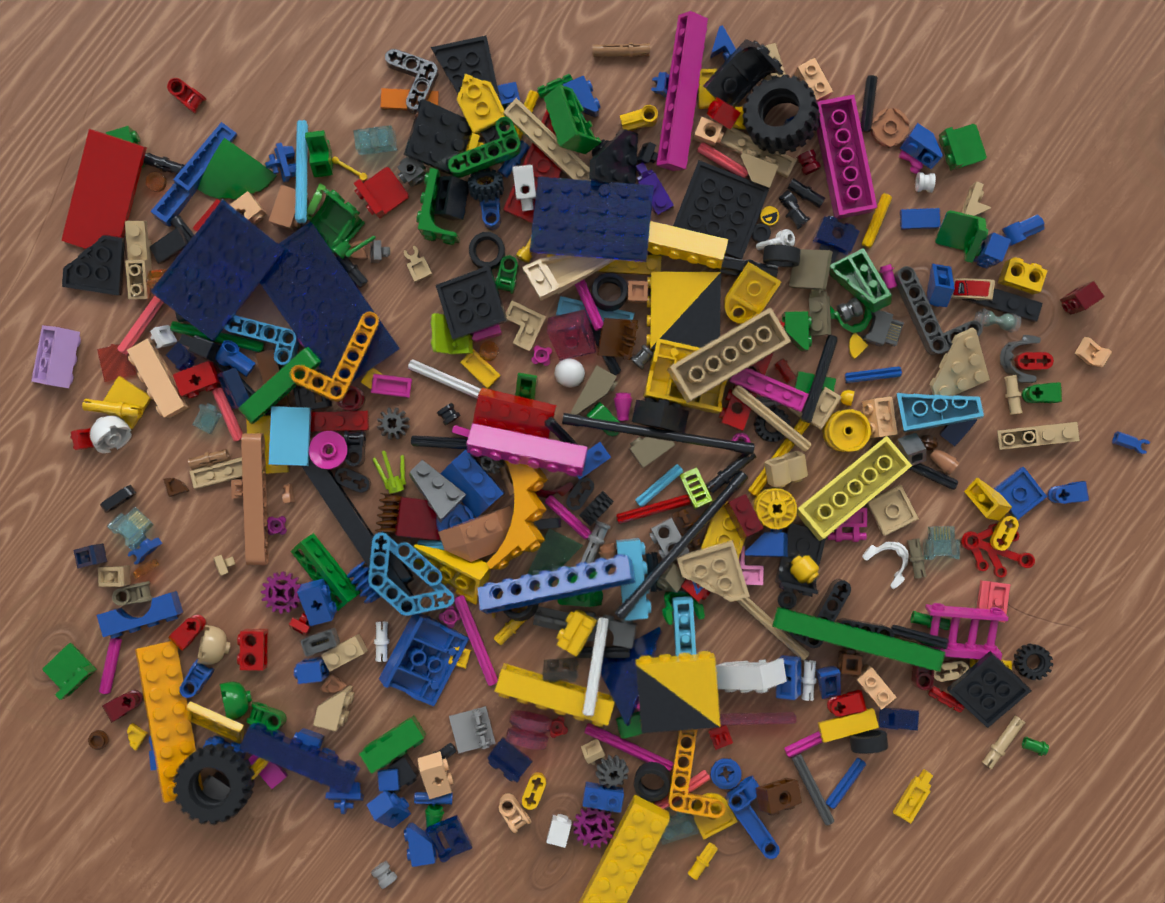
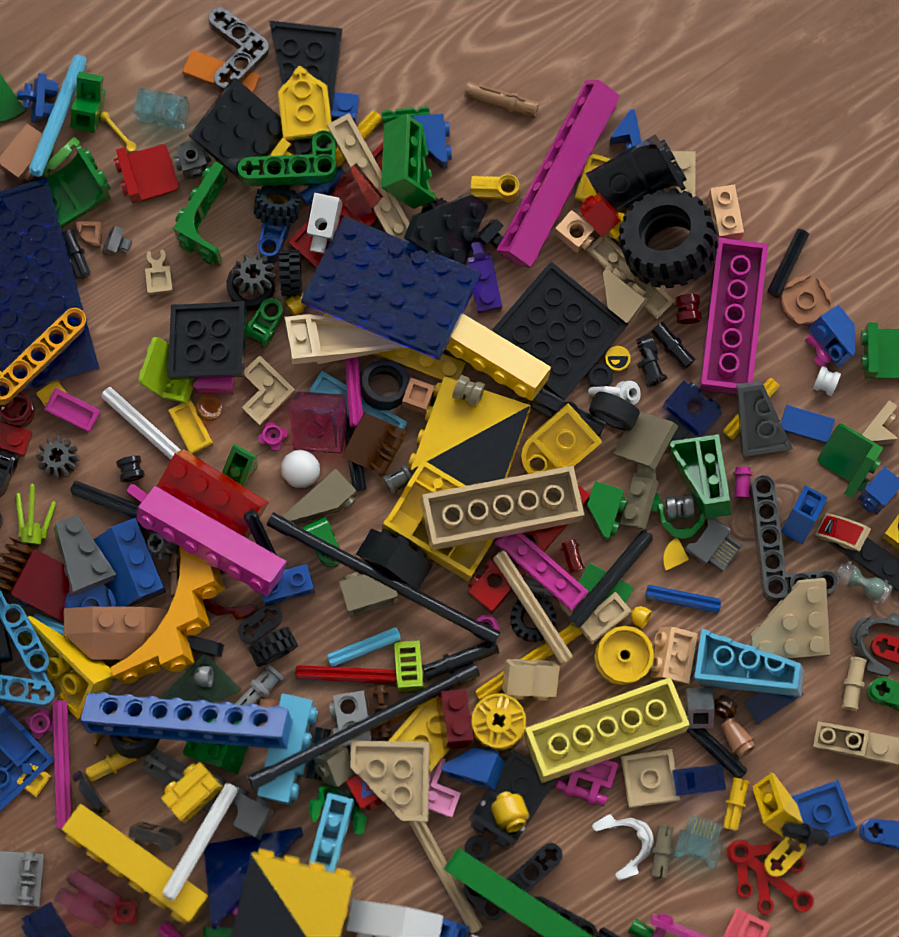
camera: 20 degrees right, 10 degrees down
green plant [331,219,376,259] -> none
black brick [434,176,469,220] -> none
dark pink axle [545,495,592,539] -> none
black axle [574,646,630,658] -> none
dark pink cone [614,392,633,421] -> none
blue tile [651,72,670,97] -> none
coral axle [697,142,748,178] -> none
none -> black tile [72,770,111,817]
none -> light grey hinge [193,666,213,687]
none -> dark grey gear [232,253,275,296]
none -> black tyre [279,250,302,296]
none -> clear red piece [333,163,383,223]
none -> dark tan wheel [452,375,486,408]
none -> clear blue slope [672,764,726,796]
none -> yellow axle [723,778,750,831]
none -> dark grey wing [736,380,793,457]
none -> black axle [781,822,829,846]

